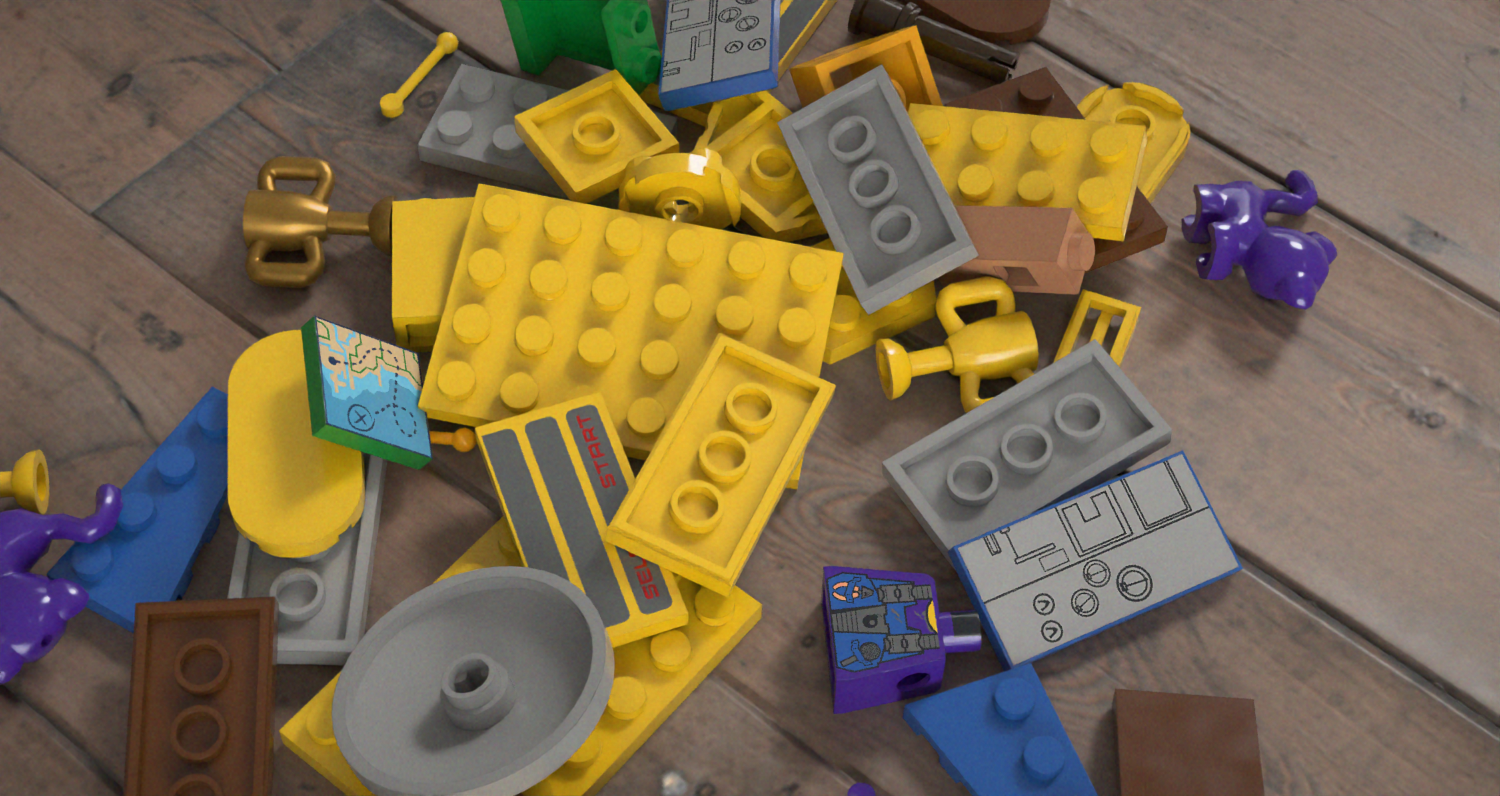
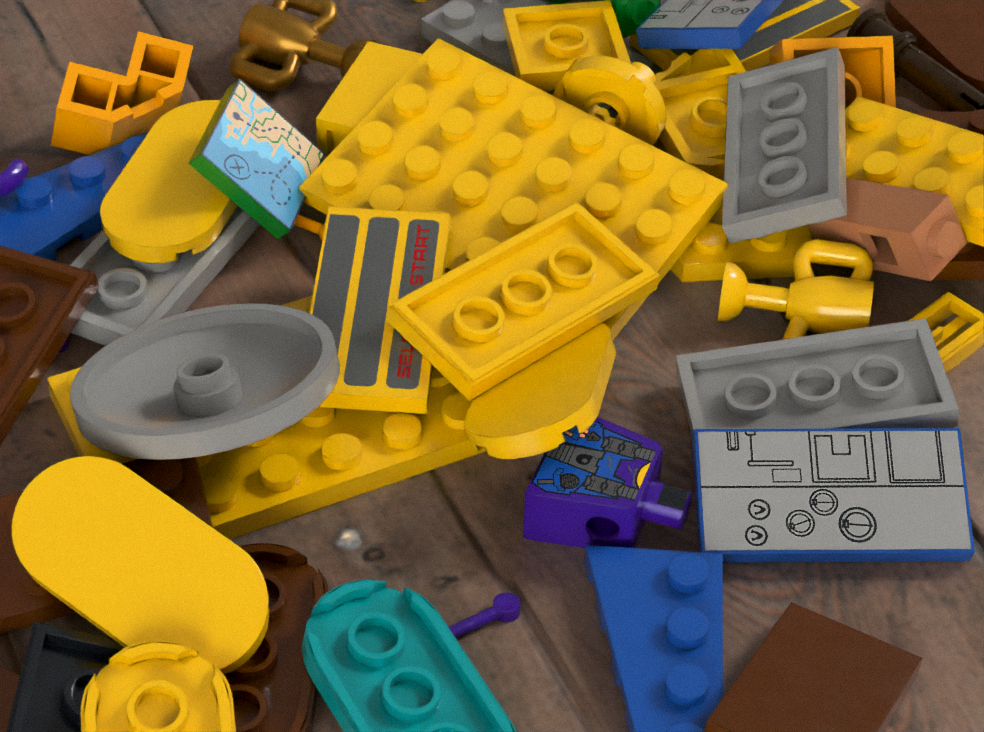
camera: 25 degrees right, 10 degrees down
none -> light orange brick [51,31,193,155]
none -> yellow tile [464,323,616,459]

